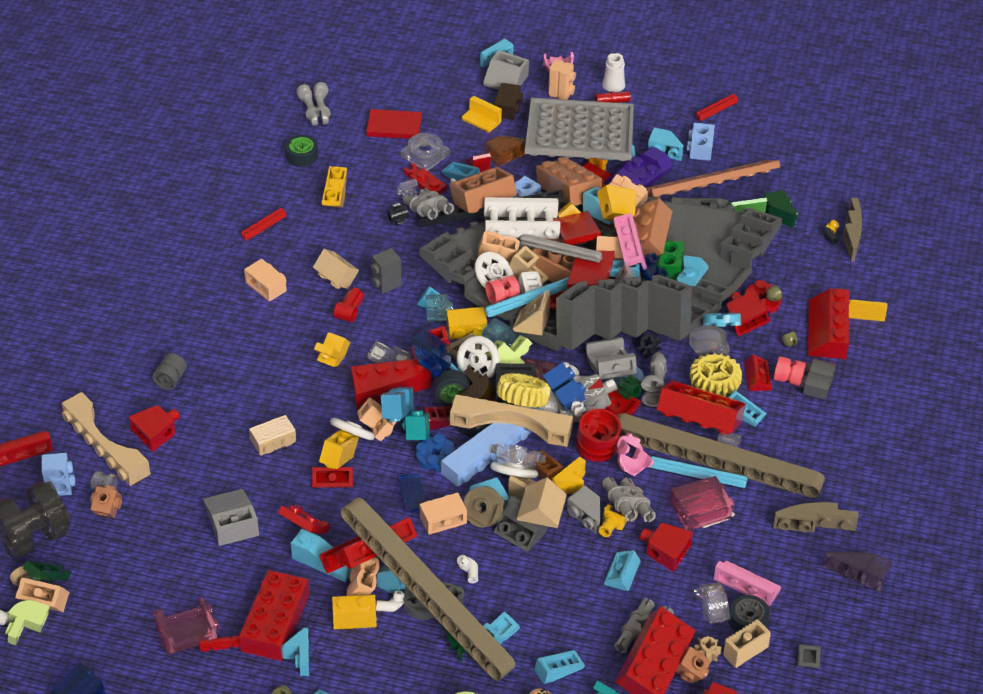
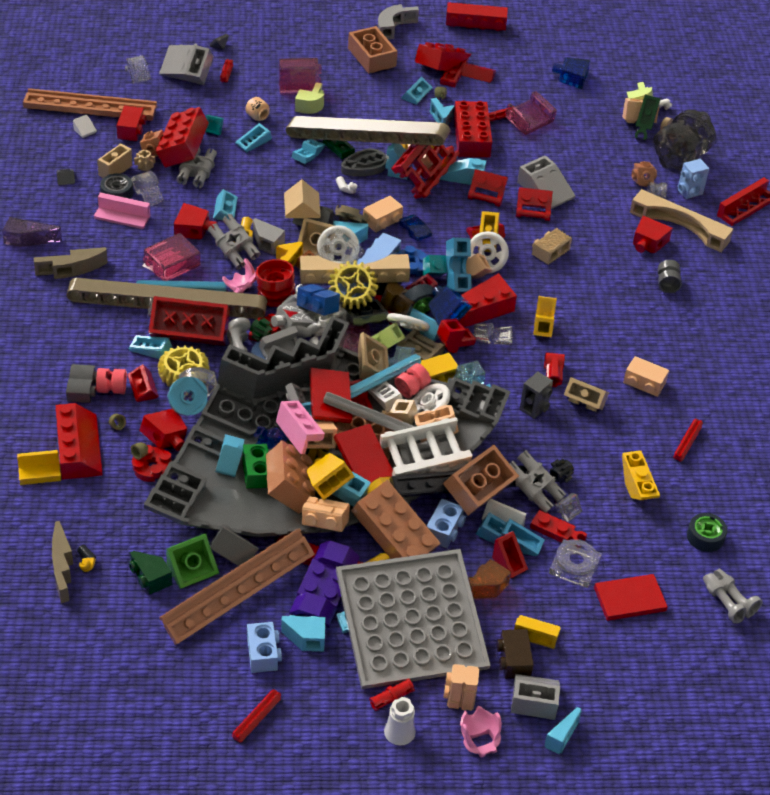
camera: 160 degrees right, 0 degrees up
none -> red plate [516,187,553,221]

